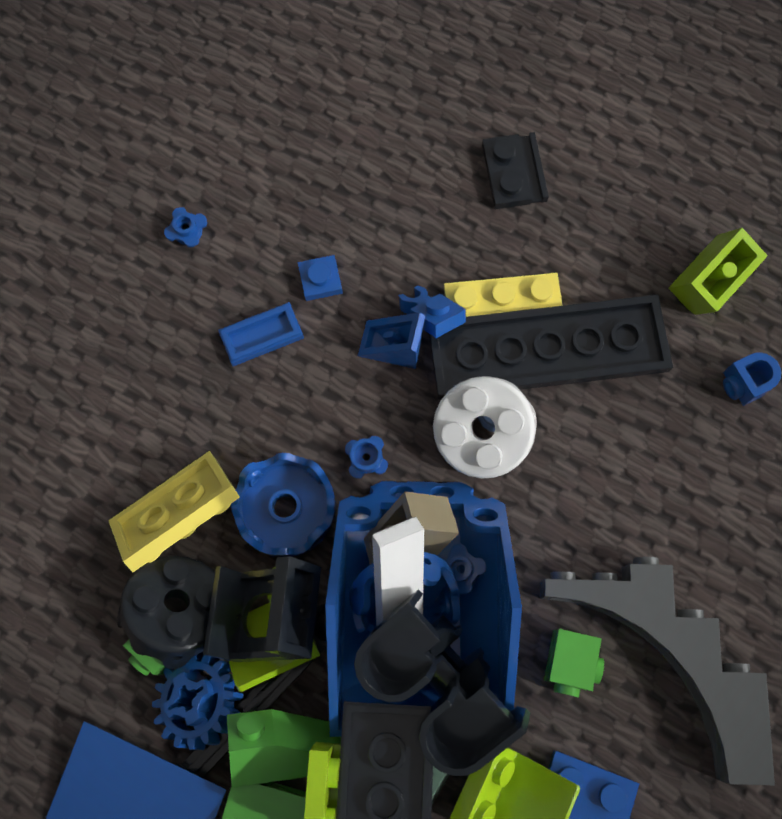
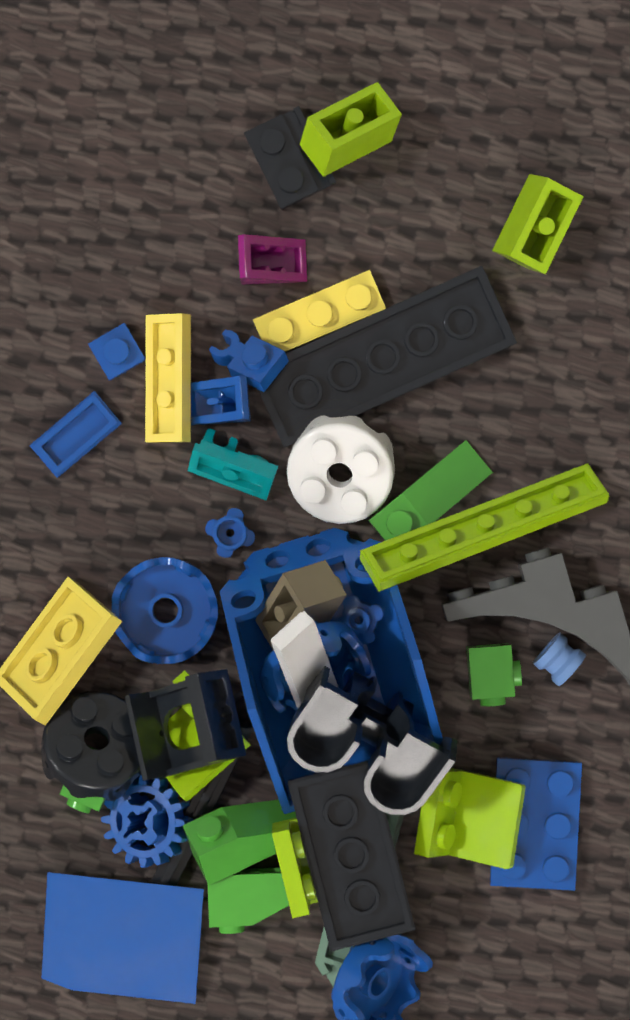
camera: 25 degrees left, 15 degrees up
blue plate [723,353,781,406] -> none
none -> light yellow plate [145,313,191,443]
none -> teal plate [187,429,278,500]
none -> magenta slope [238,234,307,285]
none -> lime brick [299,82,402,177]
none -> lime tile [360,463,609,592]
none -> bright green slope [368,440,493,541]
none -> medium blue wheel [532,632,586,686]

